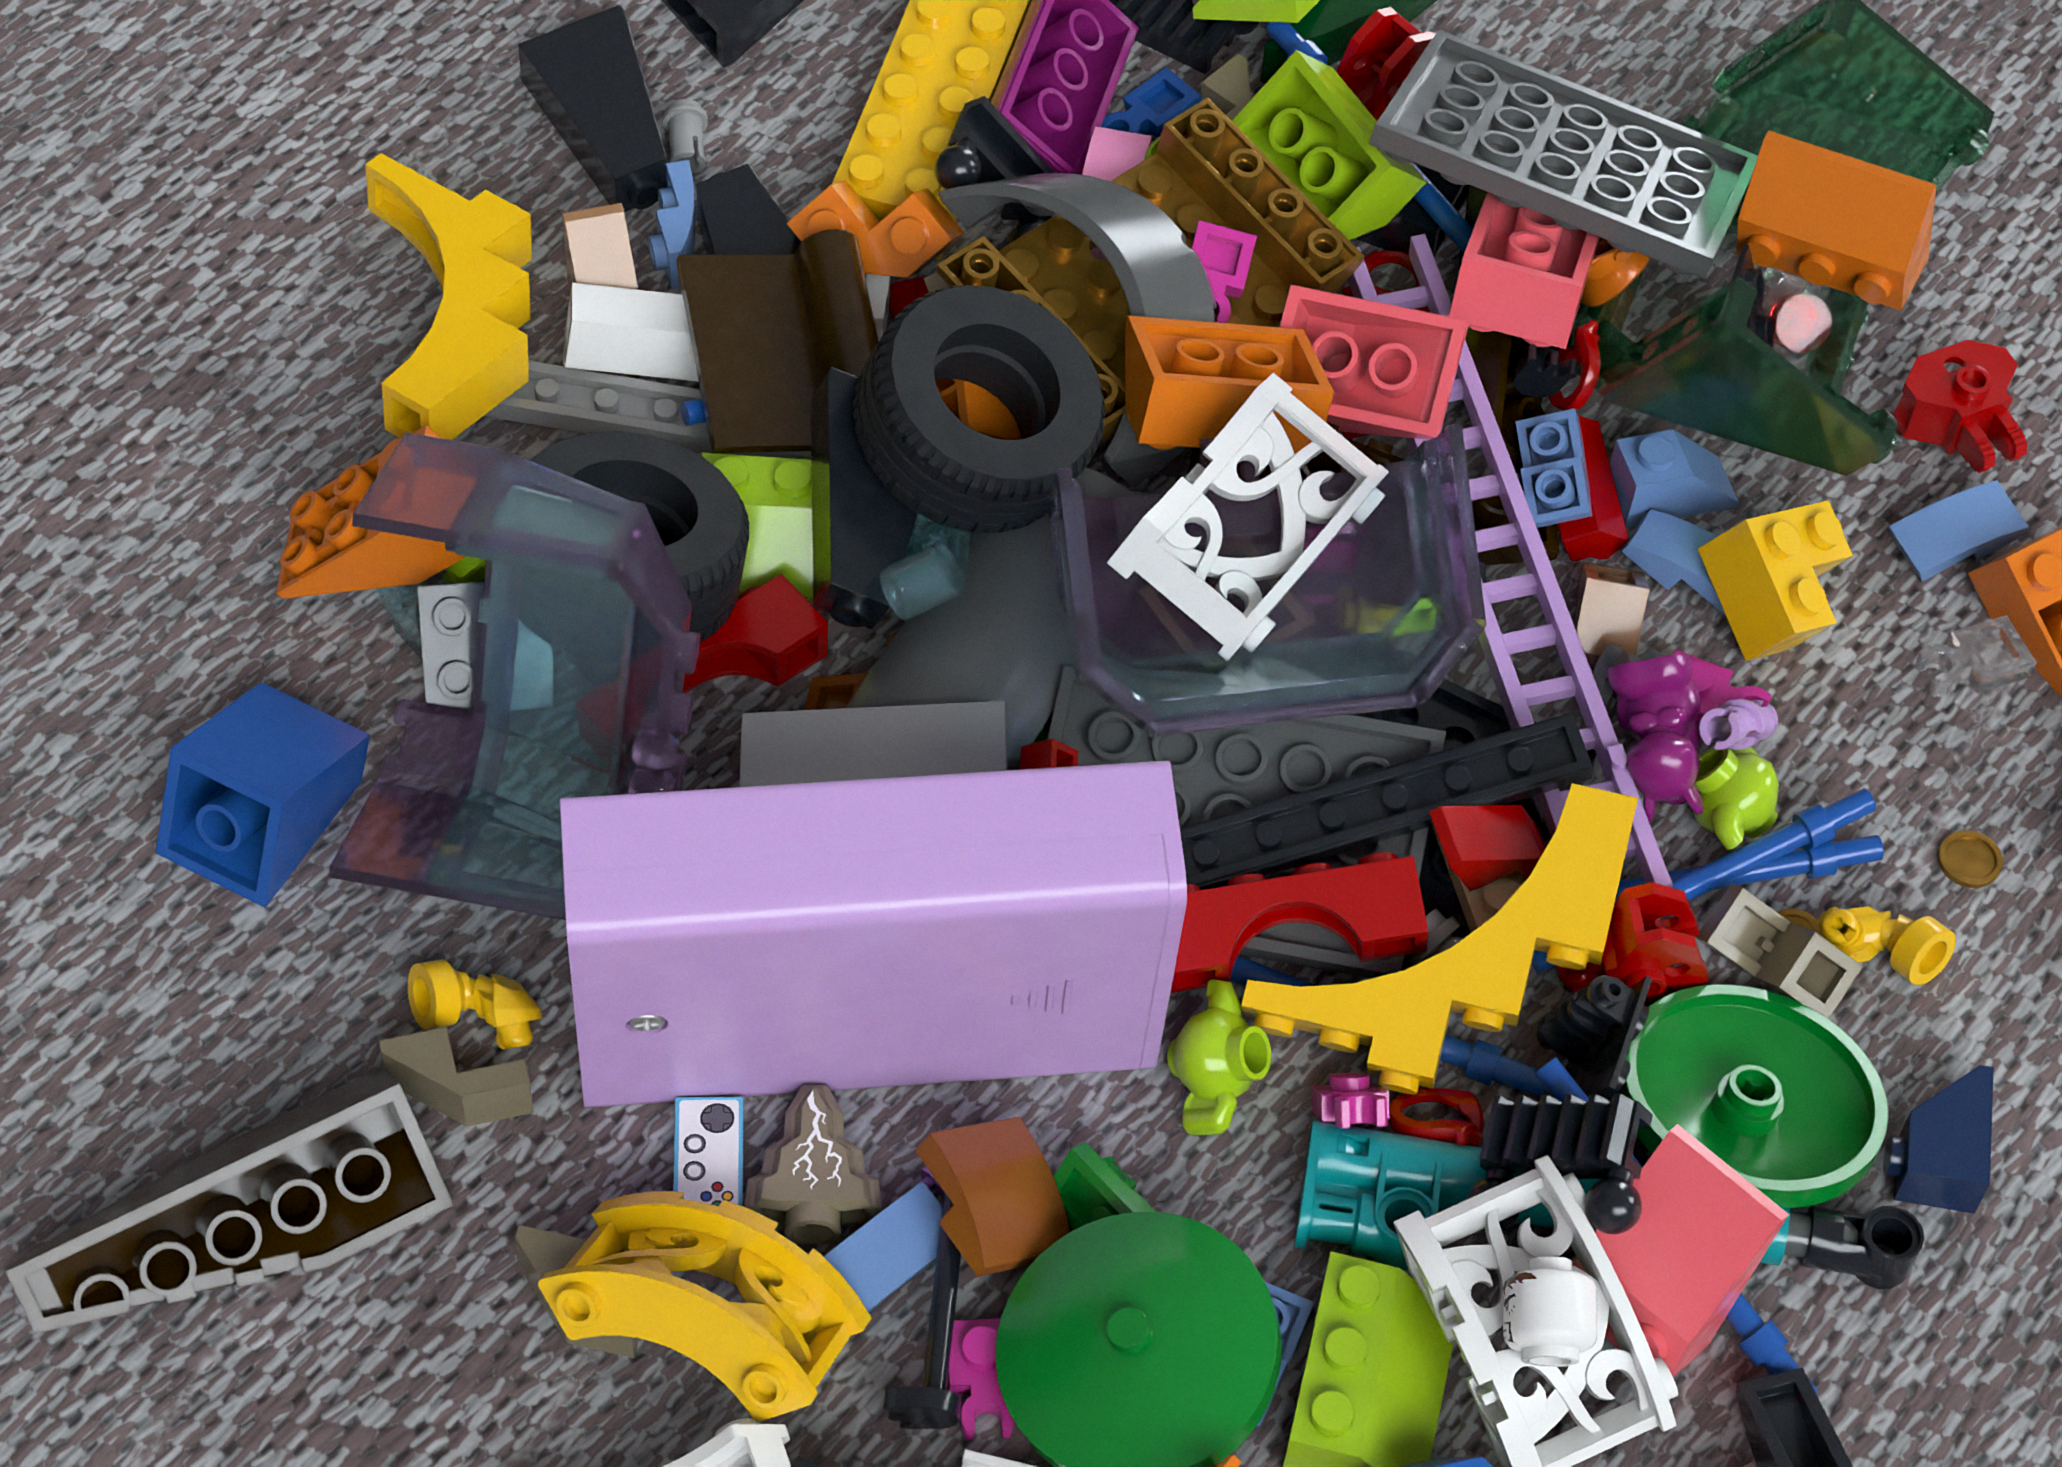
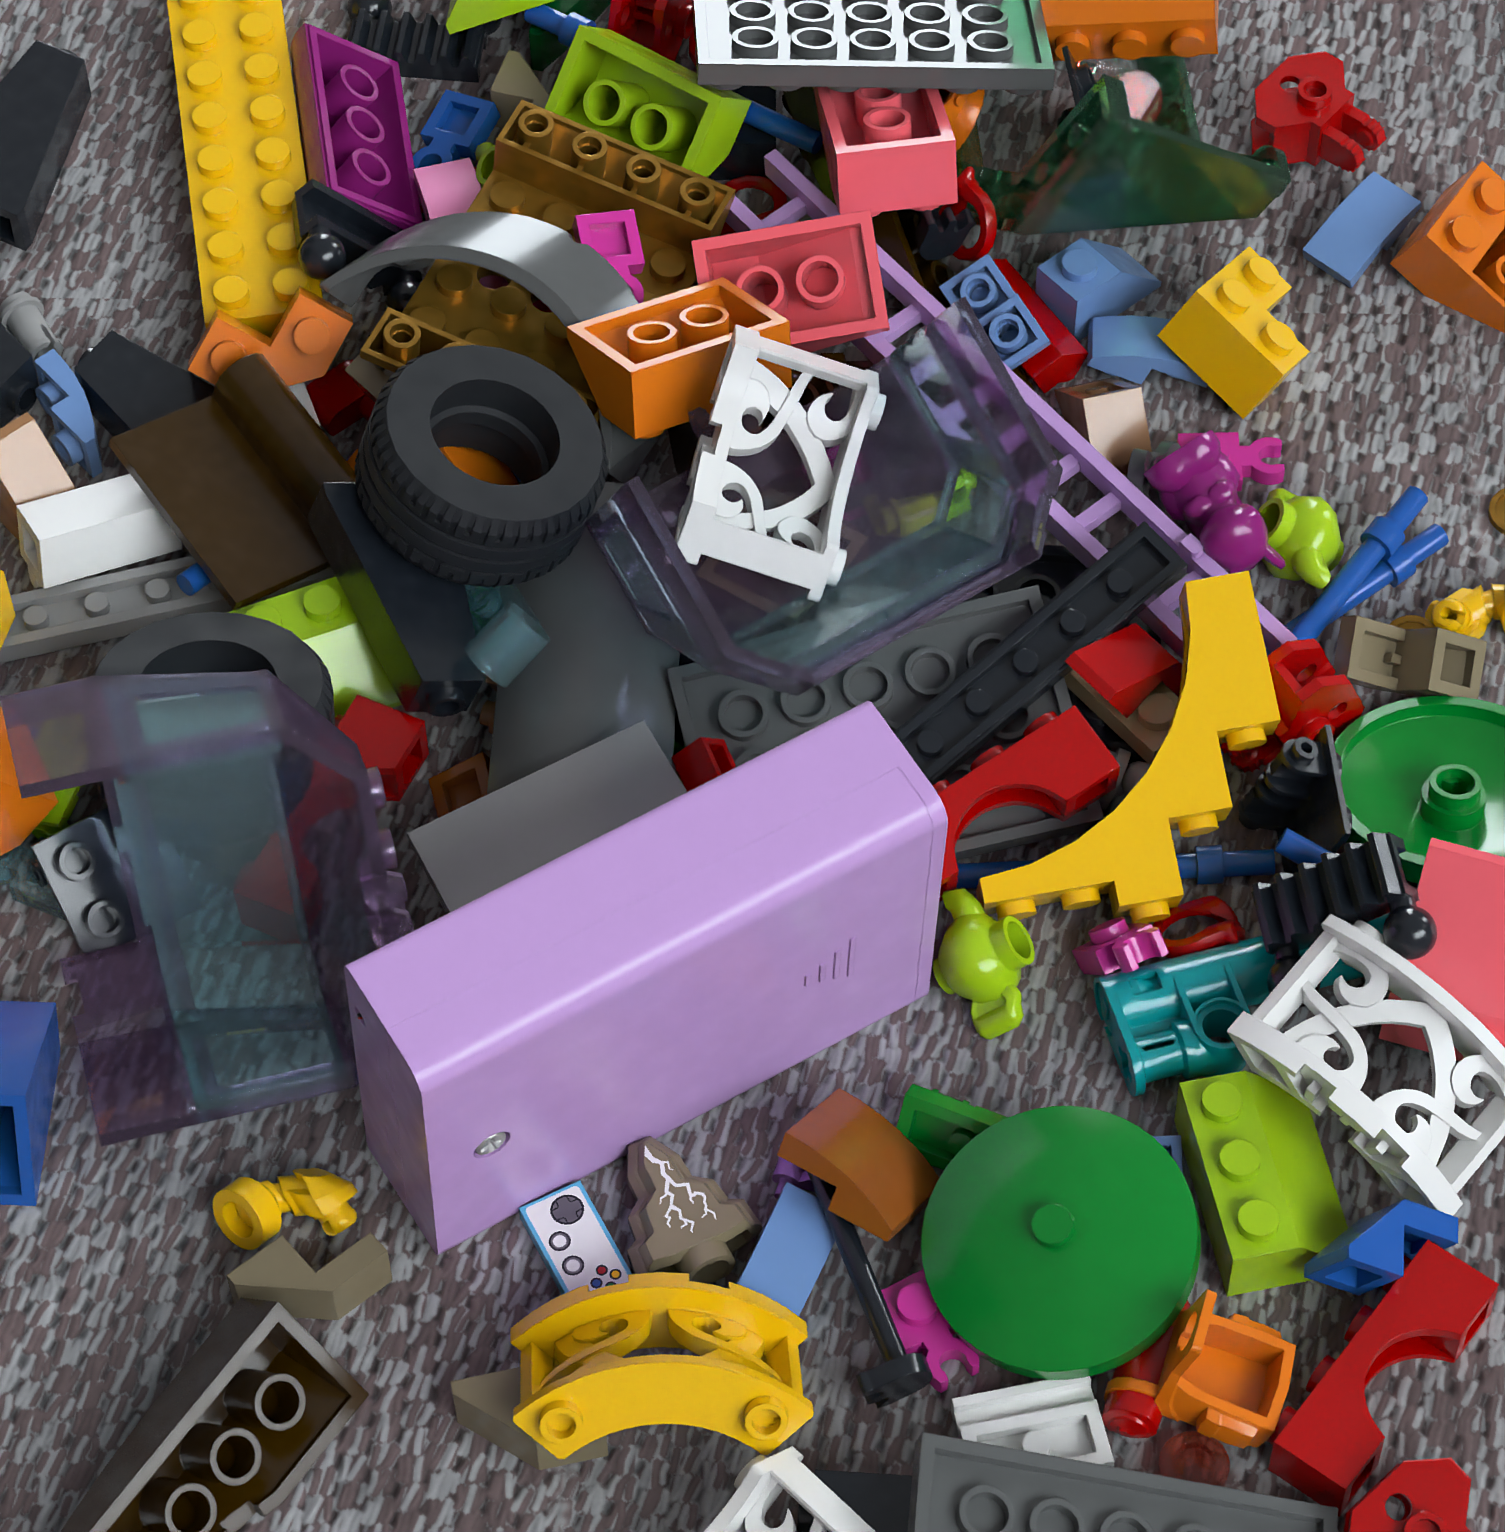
camera: 20 degrees left, 0 degrees up
white head [1503,1256,1597,1367] -> none
lavender pin [1699,698,1778,750] -> none
clear plate [1914,615,2037,697] -> none

